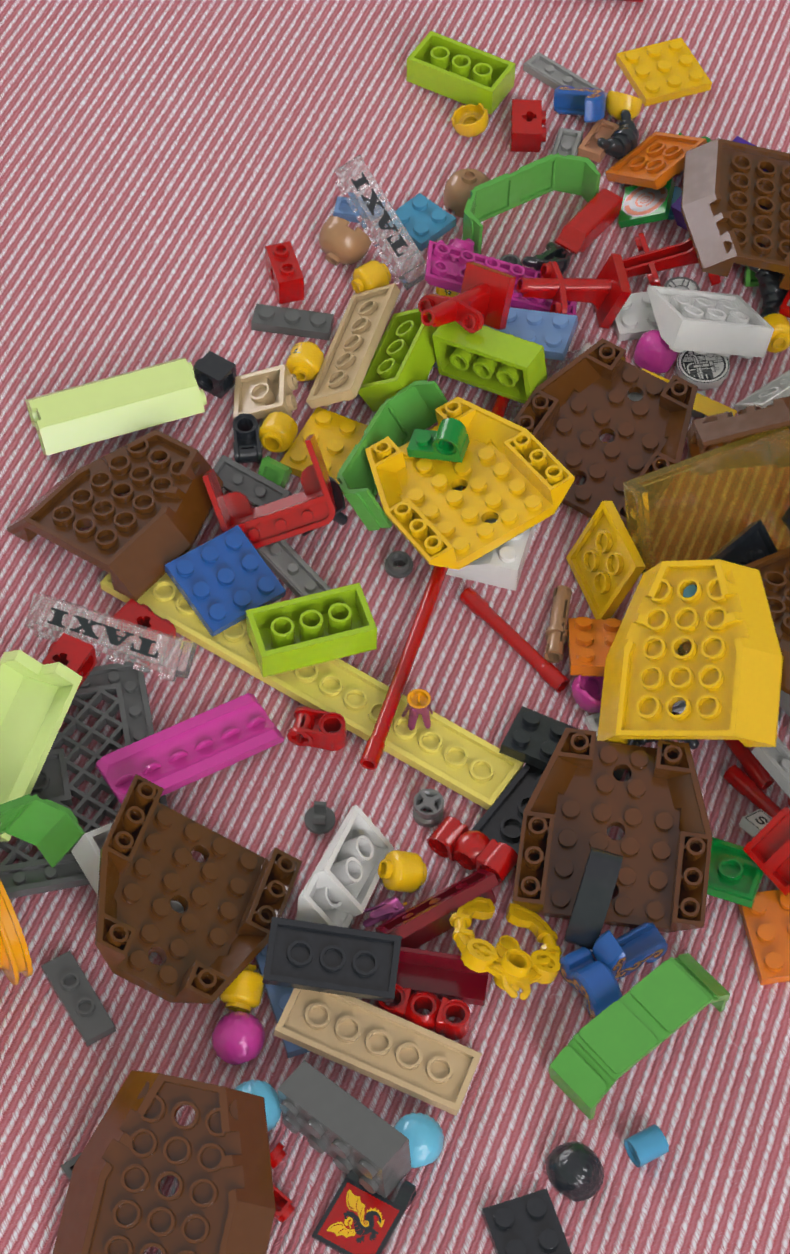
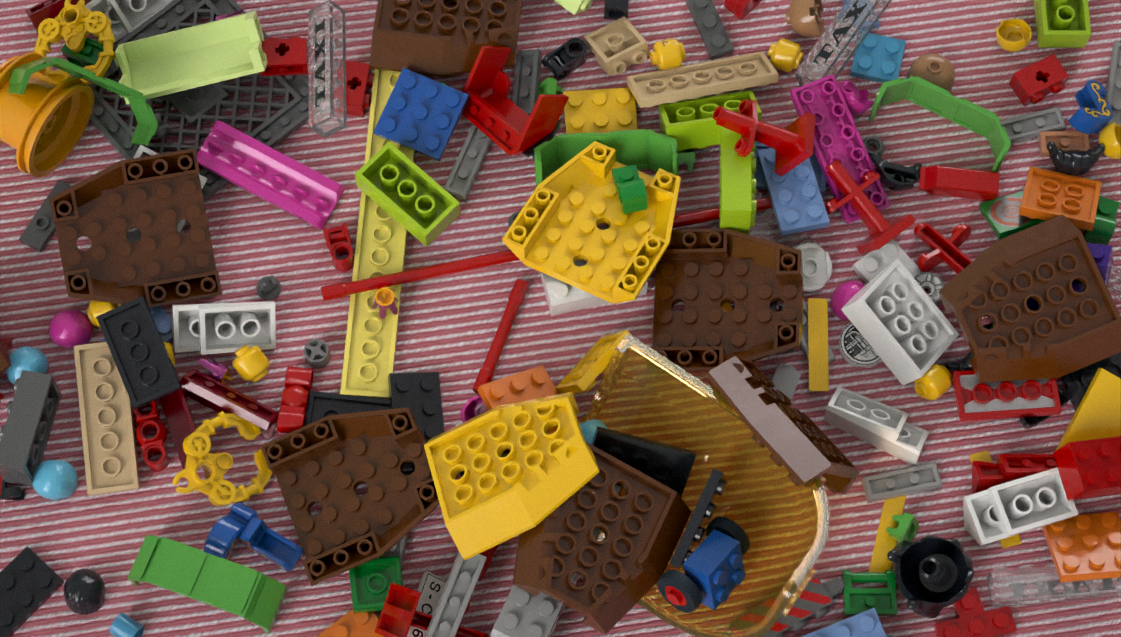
camera: 60 degrees right, 15 degrees up
yellow head [259,412,298,453] -> none
medium nougat pin [544,585,572,663] -> none
black beam [564,847,623,950] -> none

